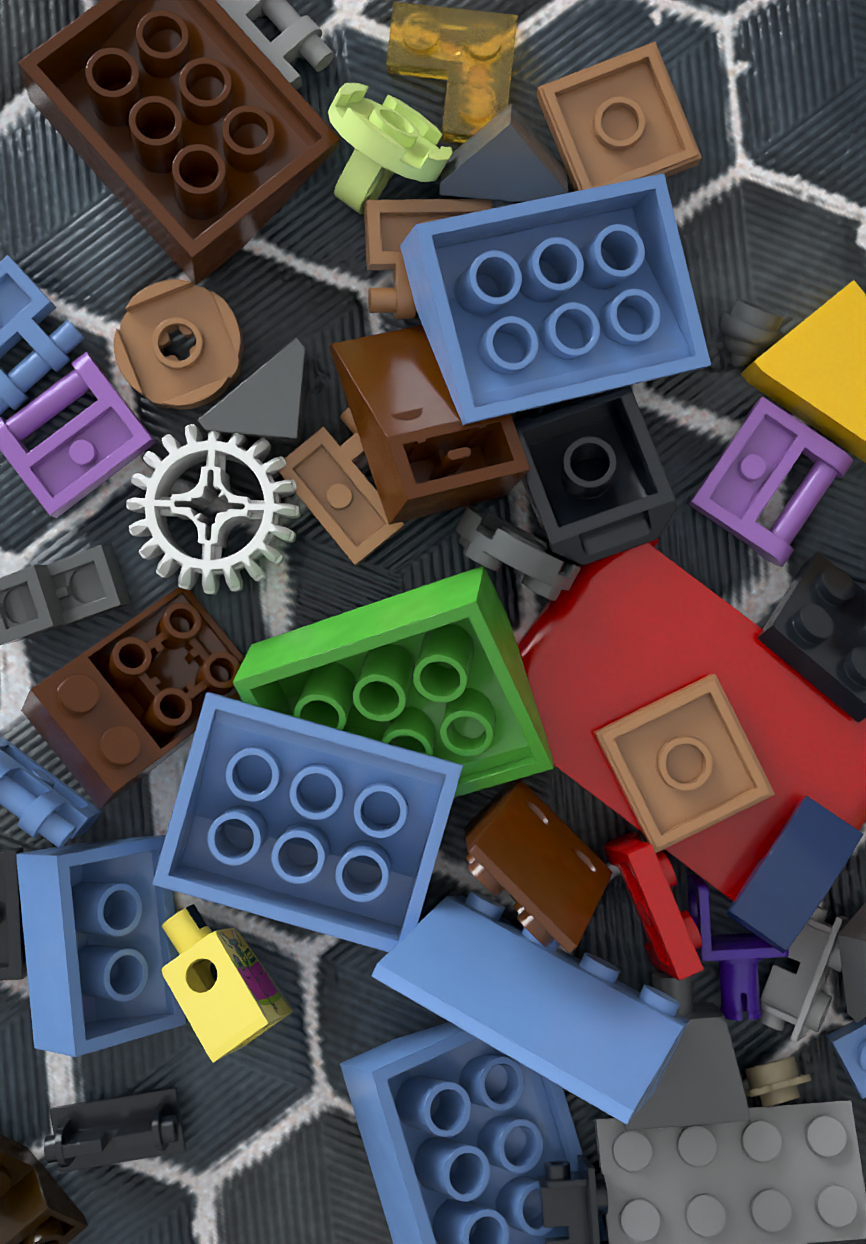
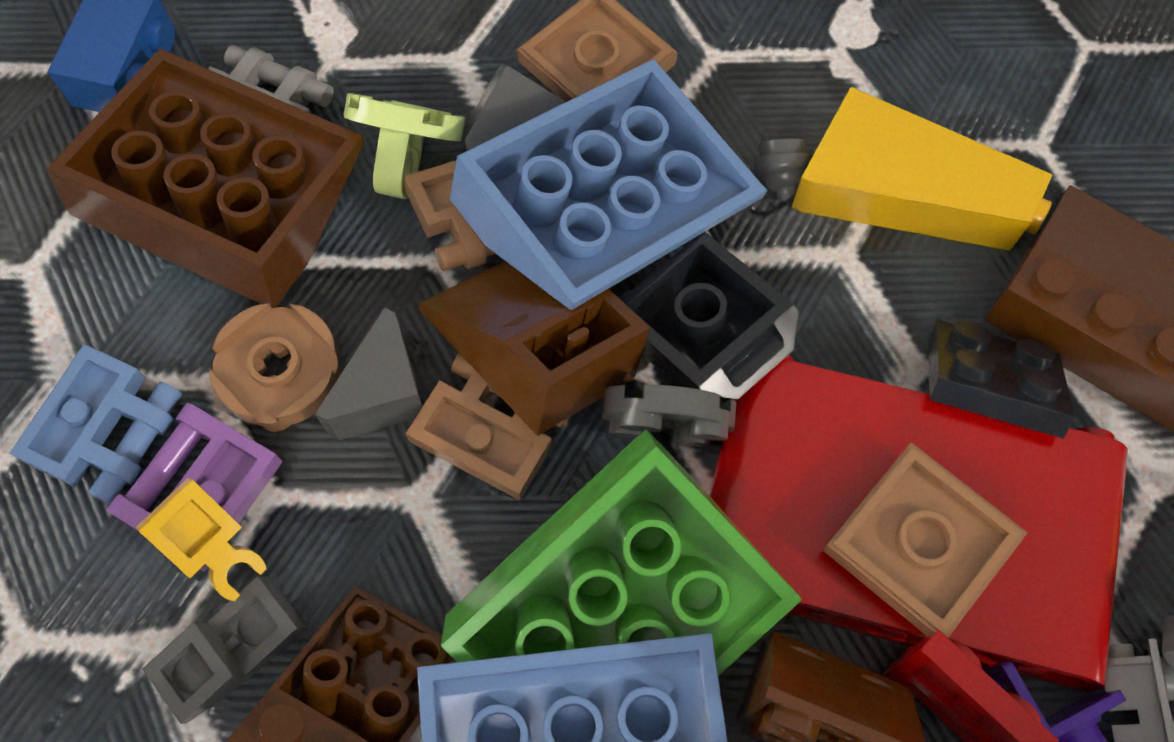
camera: 25 degrees left, 20 degrees down
white gear [126,424,301,595] -> none
clear yellow plate [386,2,518,143] -> none
medium lavender plate [688,396,853,567] -> none
dark blue slope [726,796,864,953] -> none
none -> yellow plate [135,477,266,602]

